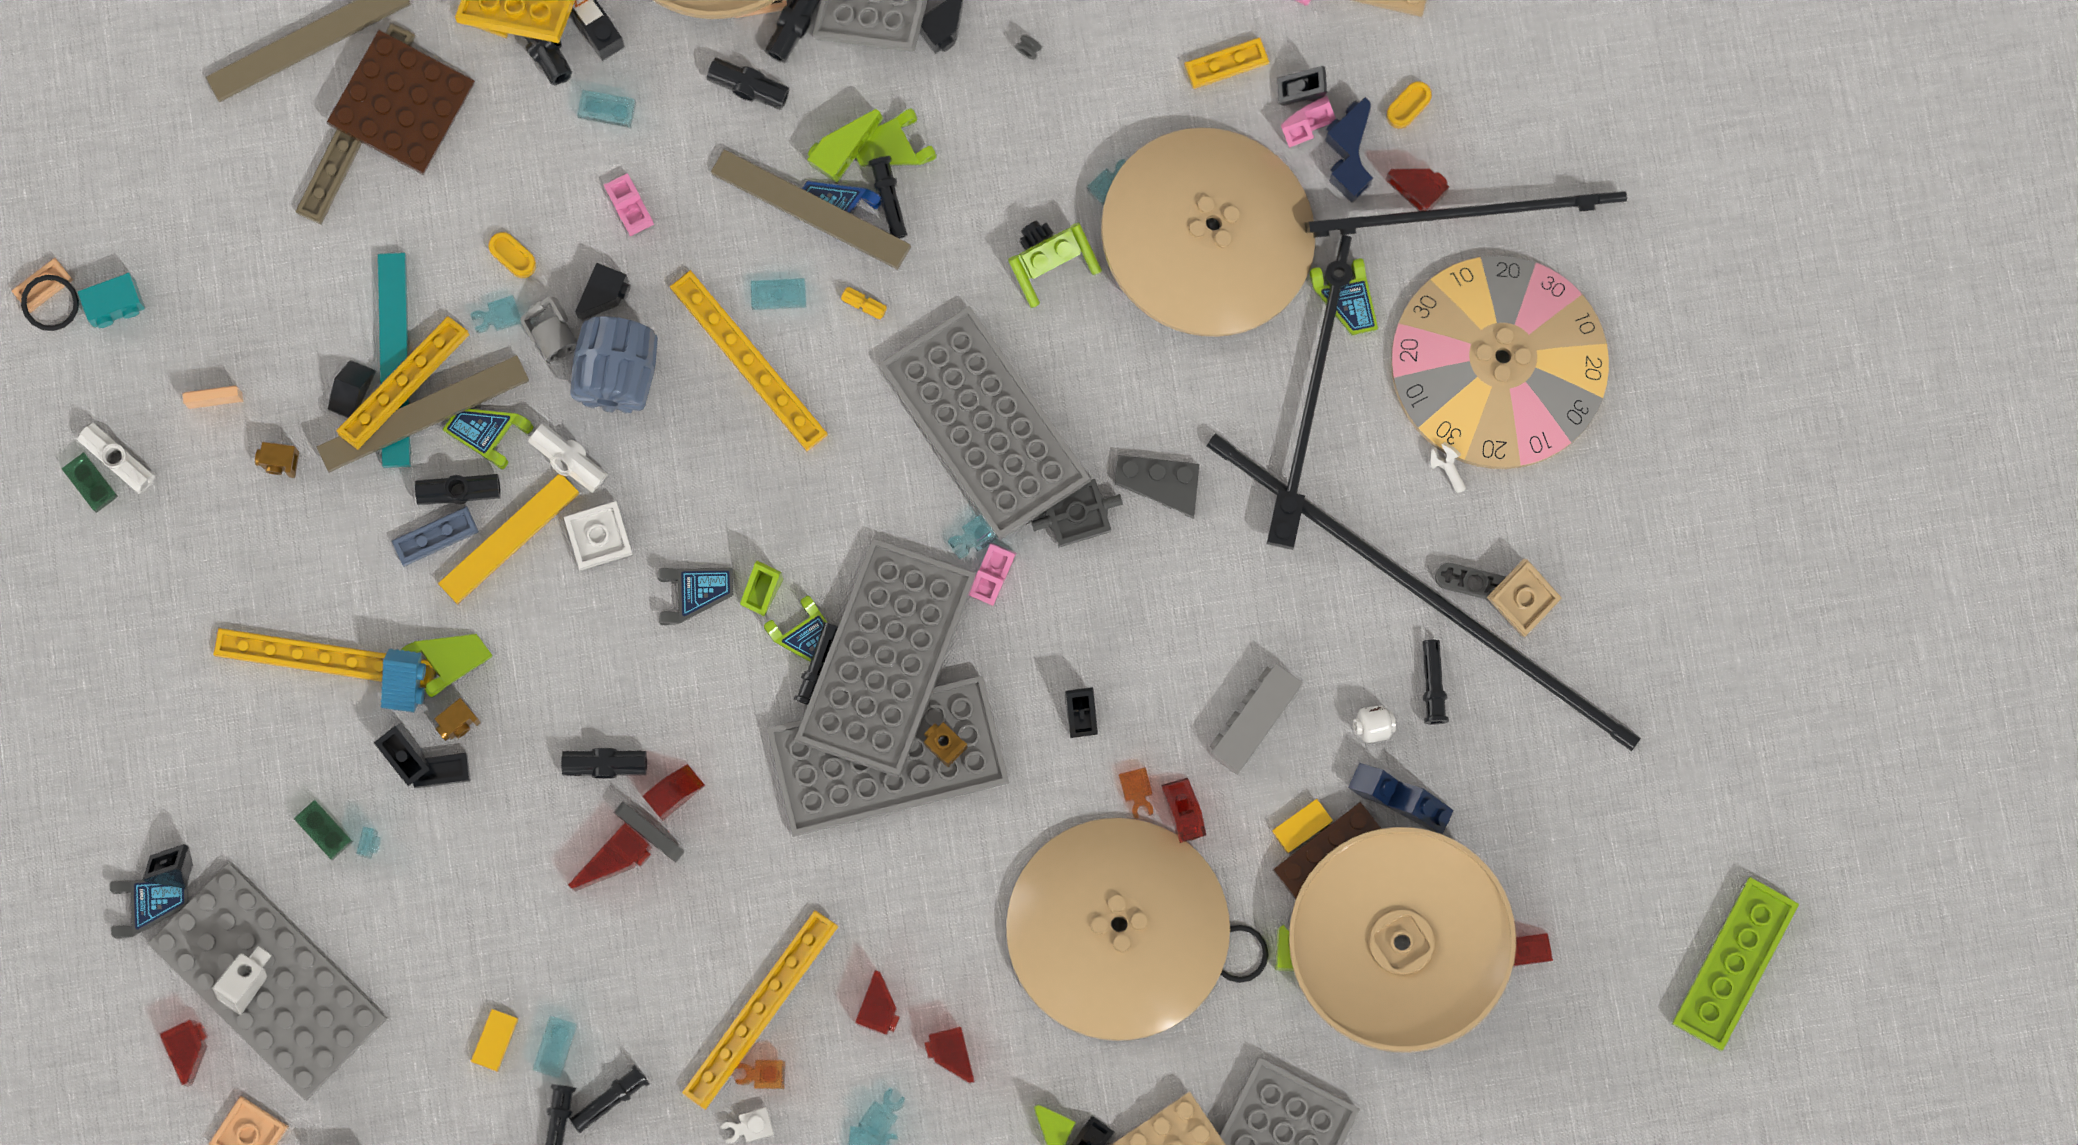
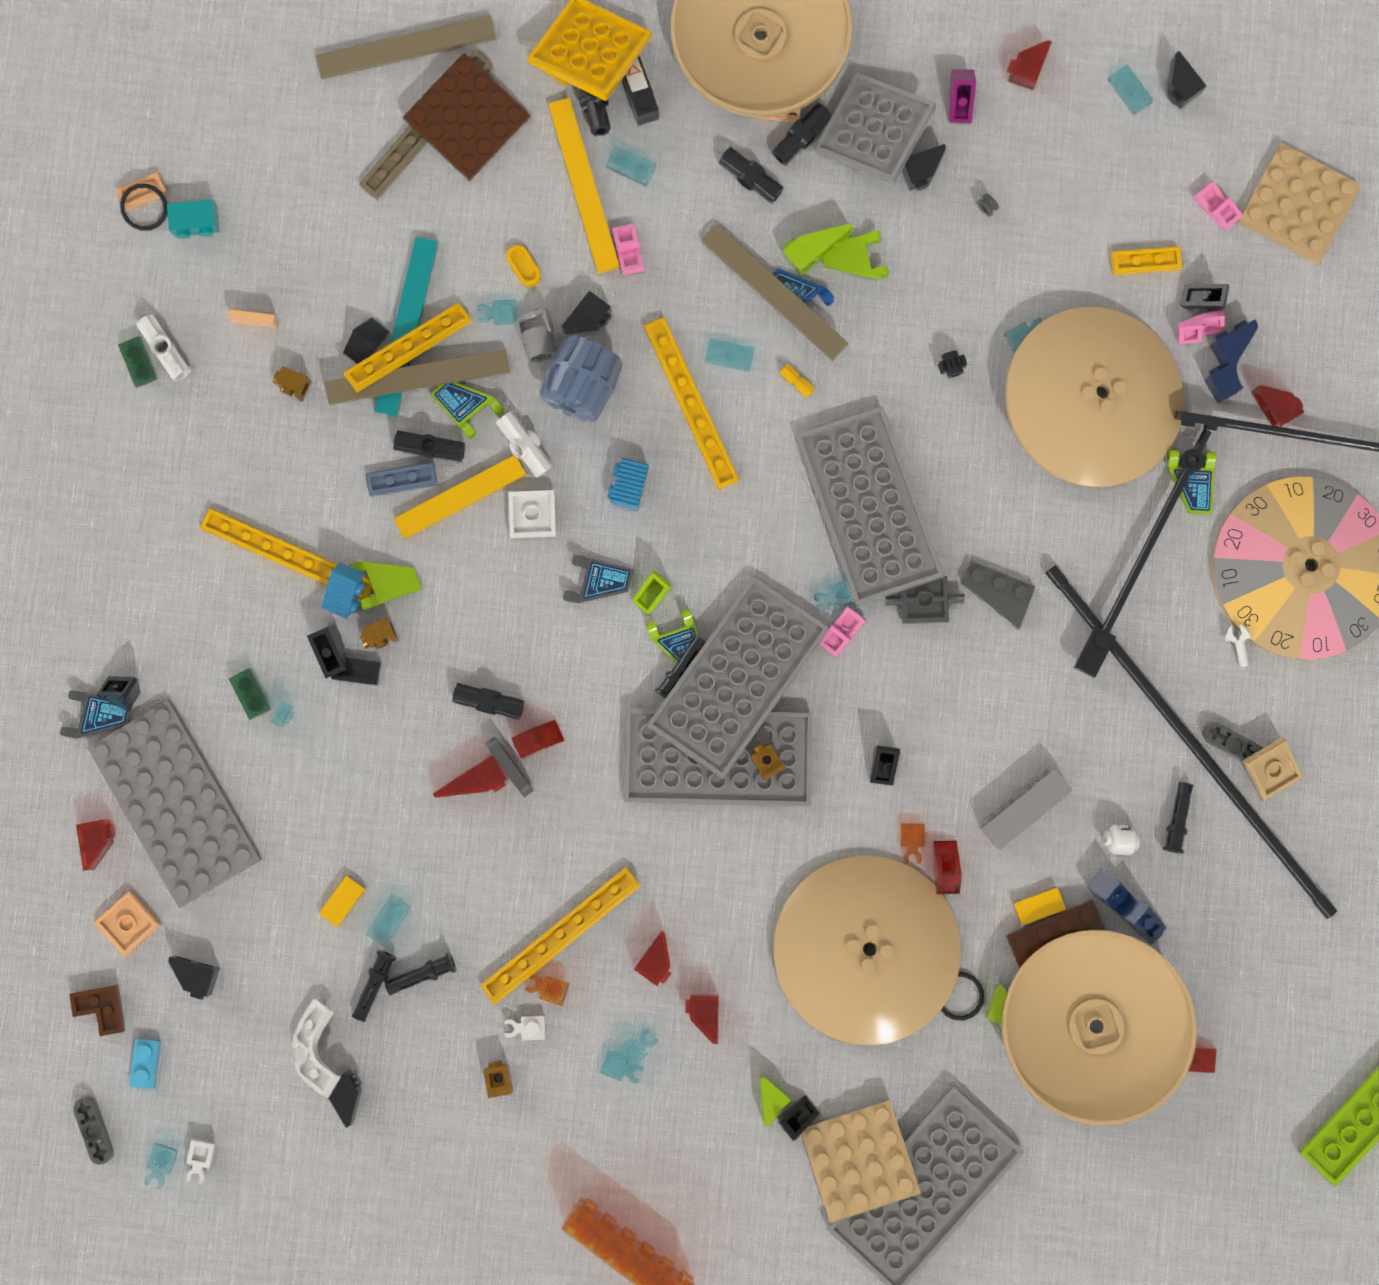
camera: 20 degrees right, 5 degrees up
white torso [213,946,271,1015] -> none
black pin [868,156,908,239] -> none
lime plate [1008,223,1102,308] -> none
yellow tile [1386,81,1432,129] -> none
none -> yellow tile [548,97,620,274]
none -> dark azure brick [607,457,649,511]

